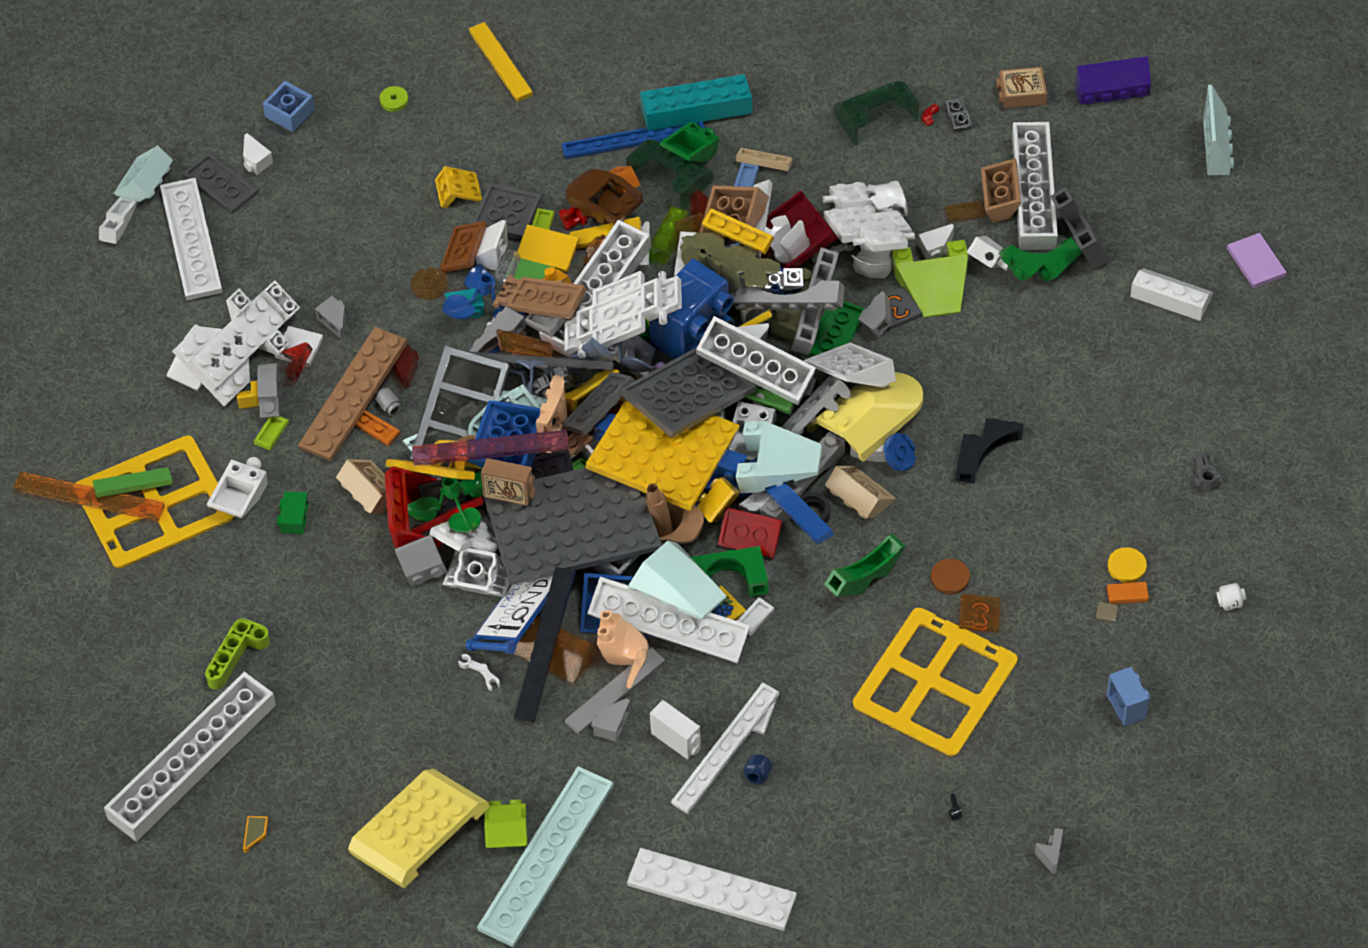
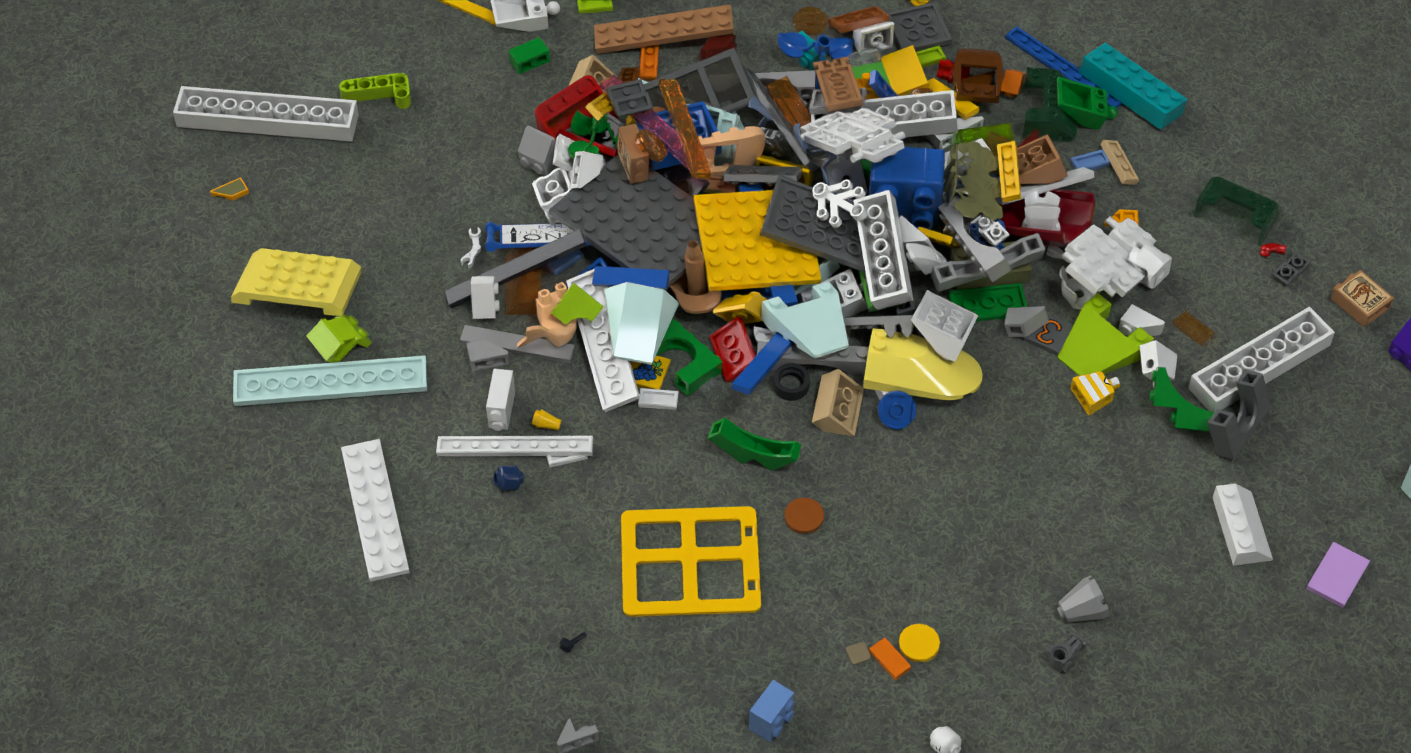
camera: 55 degrees right, 0 degrees up
light grey brick [375,388,402,416] -> none
black arch [956,418,1024,484] -> none
clear orange tile [959,594,1001,633] -> none
medium nougat slope [981,158,1021,223] -> none
none -> white brick [471,276,500,319]
none -> yellow cone [532,409,562,431]
none -> lime tile [551,283,604,325]
none -> white slope [570,151,603,189]
none -> blue tile [592,266,670,290]
none -> dark grey slope [606,79,653,118]
none -> reddish brown plate [618,67,640,84]
none -> clear orange tile [635,129,667,162]
none -> clear orange tile [658,79,712,179]
none -> white plant [812,180,867,228]
none -> blue tile [869,70,898,98]
none -> white slope [905,243,947,275]
none -> light grey cone [1057,575,1110,622]
none -> yellow torso [1070,371,1120,415]
none -> light orange tile [1104,209,1139,227]

